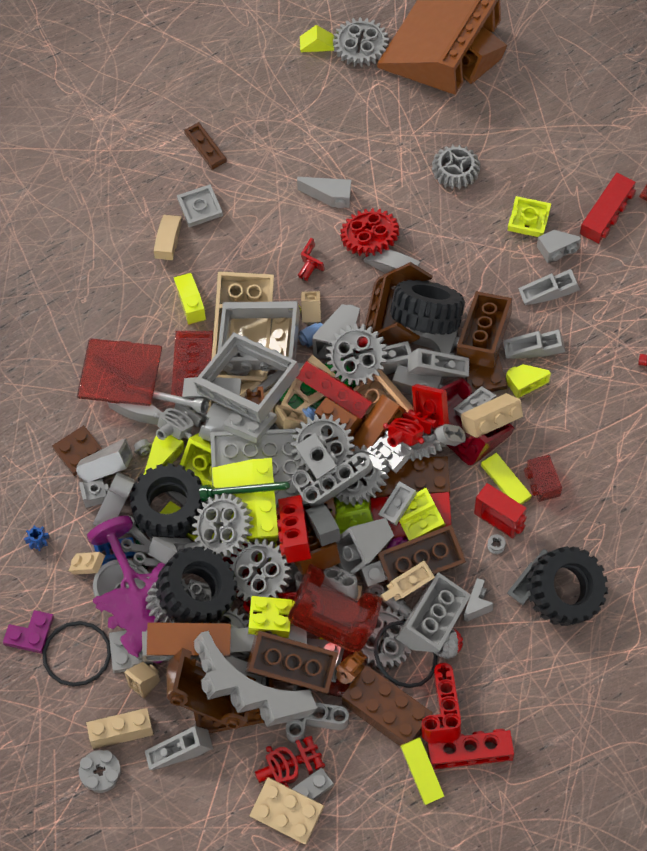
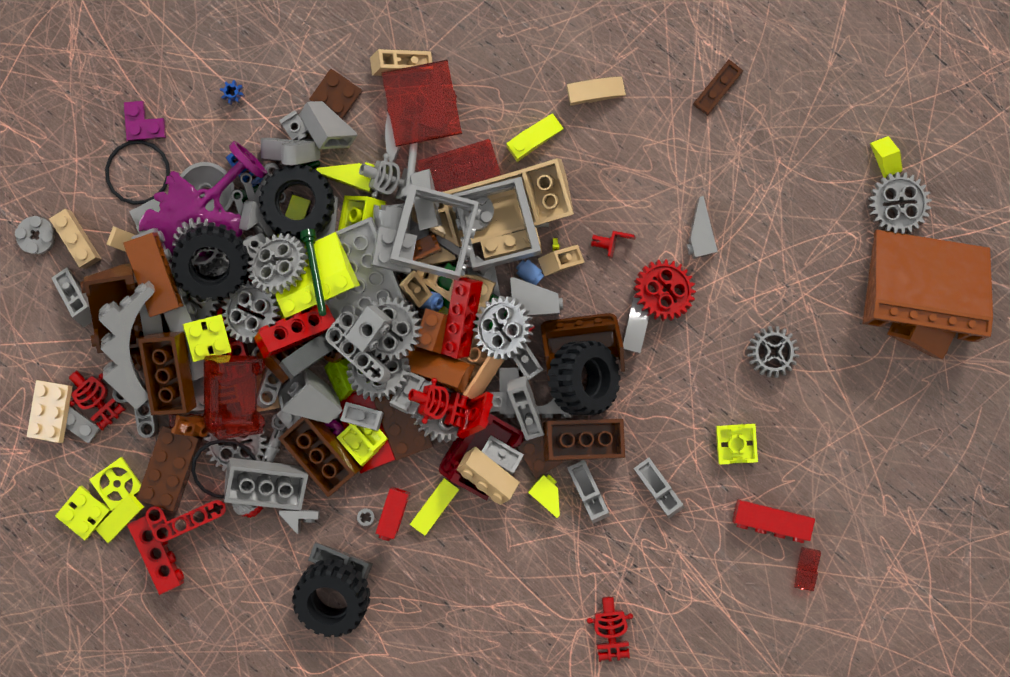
camera: 70 degrees right, 25 degrees up
tan plate [69,552,105,575] -> none
light grey plate [134,439,152,456] -> none
light grey plate [177,184,223,227] -> none
tan hinge [380,561,435,602] -> none
light grey beam [435,424,466,446] -> none
clear red brick [524,454,562,502] -> none
light grey slope [537,230,581,263] -> none
none -> neon yellow brick [55,486,111,541]
none -> neon yellow piece [89,457,141,511]
none -> tan slope [370,49,433,76]

